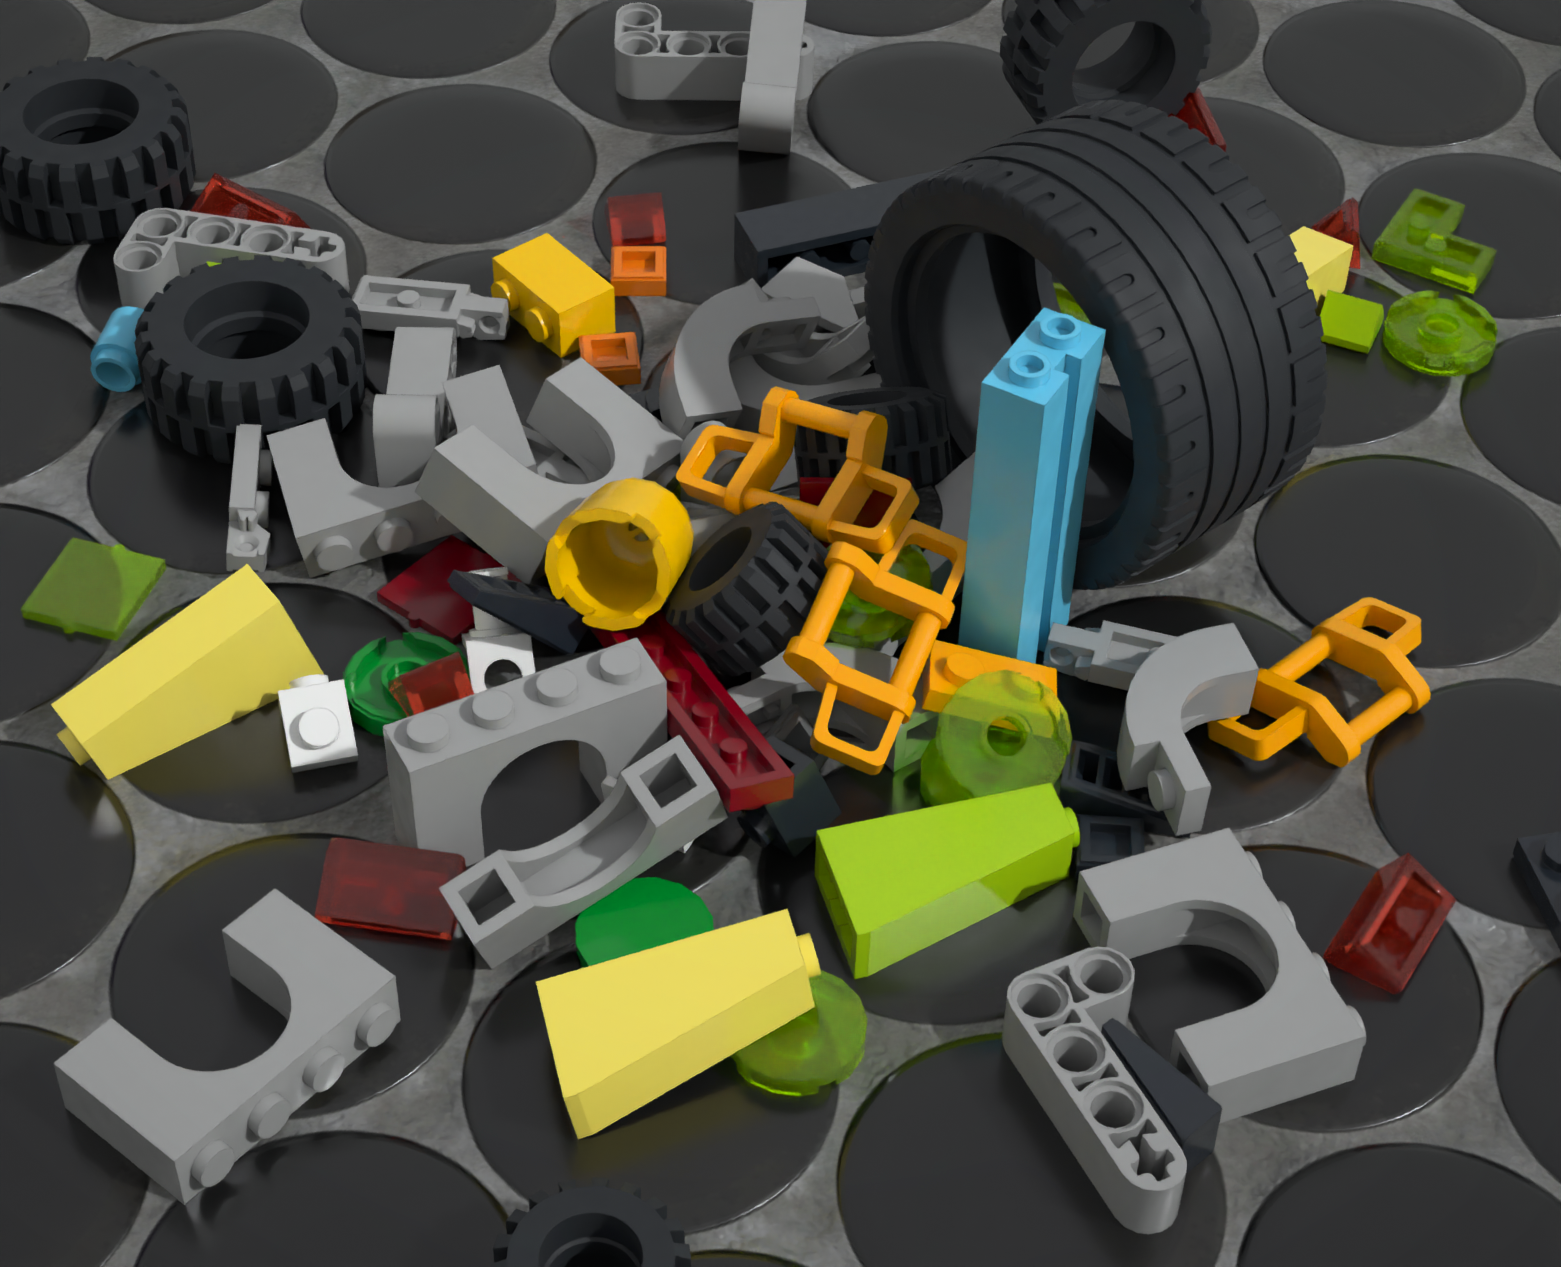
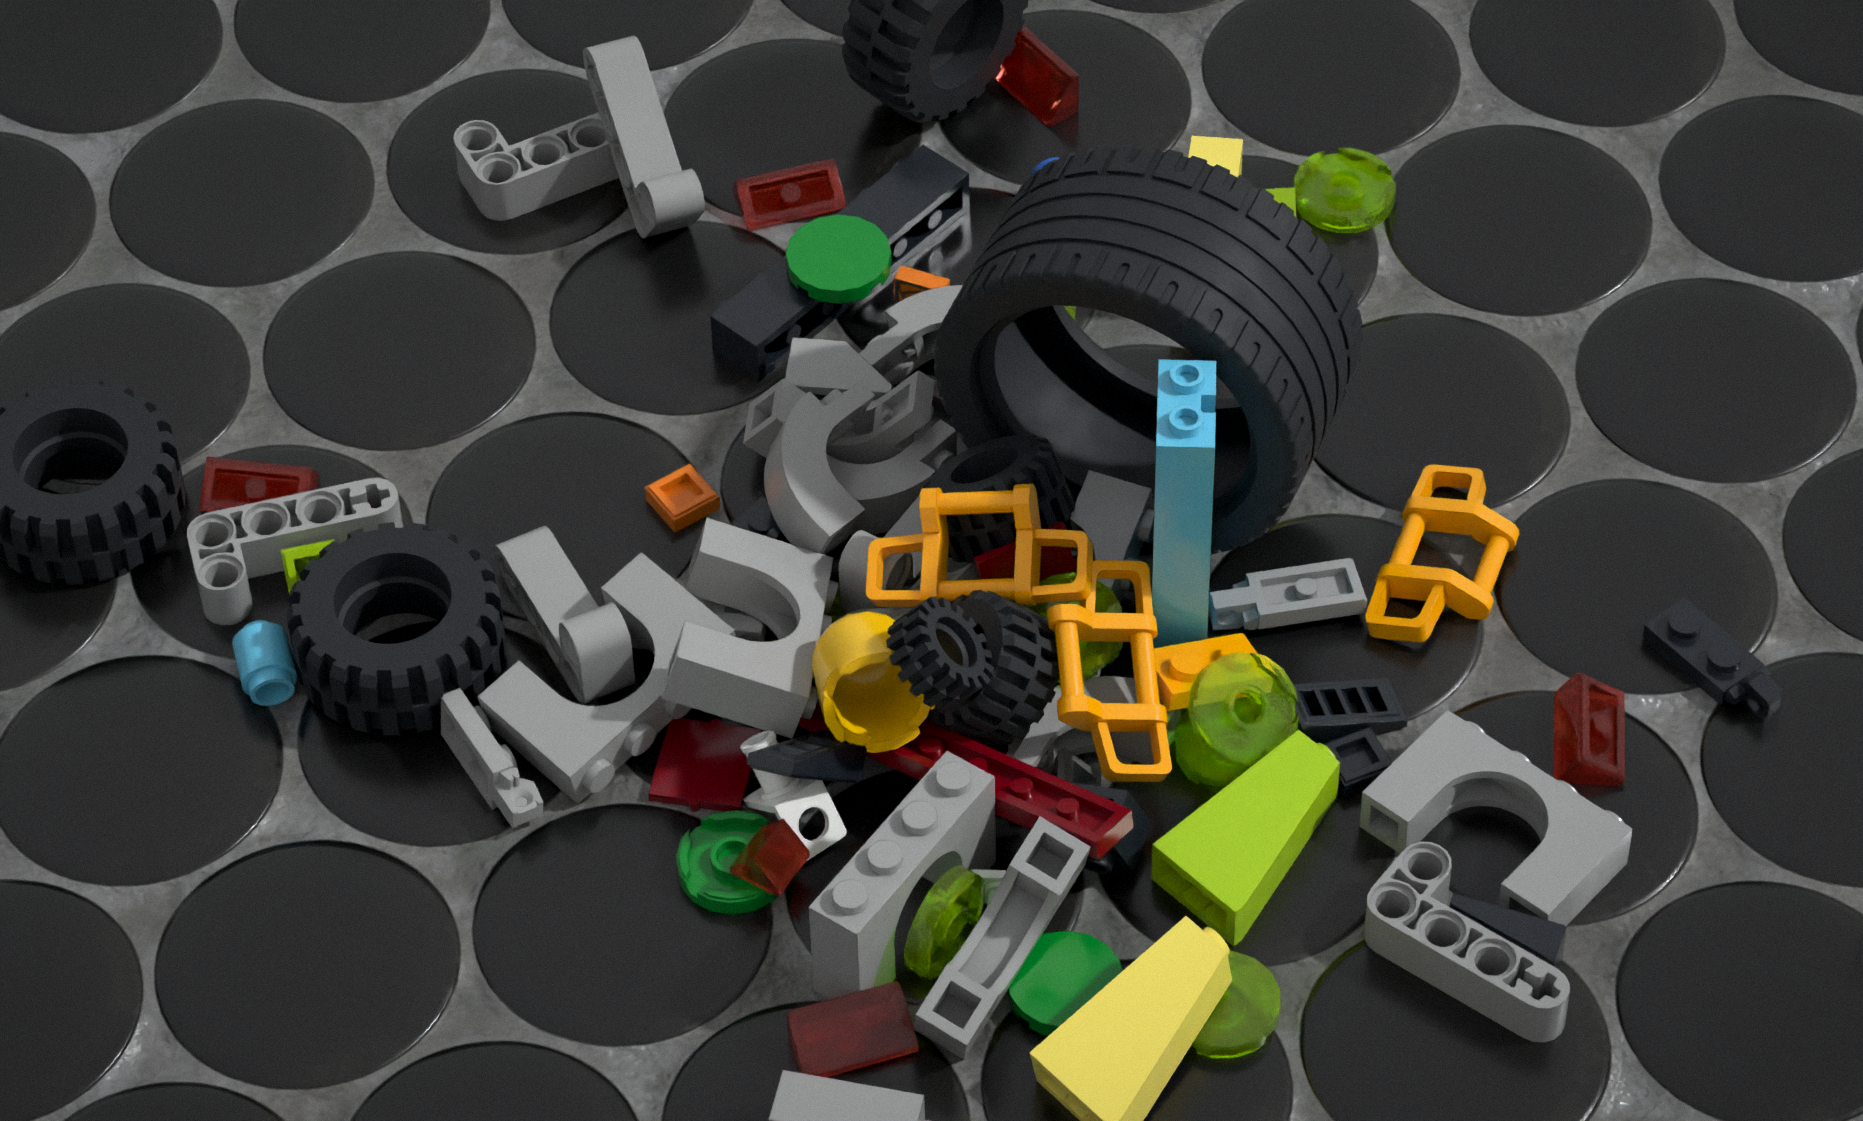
camera: 25 degrees left, 5 degrees up
clear neon green piece [21,537,167,641] -> none
light yellow slope [51,564,324,780] -> none
white bracket [278,674,358,773] -> none
light grey hinge [352,275,510,340] -> none
yellow brick [491,233,616,358] -> none
clear red slope [605,192,666,247] -> none
orange tile [611,246,666,296] -> none
light grey arch [1117,623,1259,836] -> none
clear red slope [1311,197,1360,269] -> none
clear neon green tile [1371,189,1497,294] -> none
none -> clear red slope [732,158,847,231]
none -> green tile [786,214,892,304]
none -> black tyre [886,596,994,711]
none -> clear neon green tile [904,865,985,979]

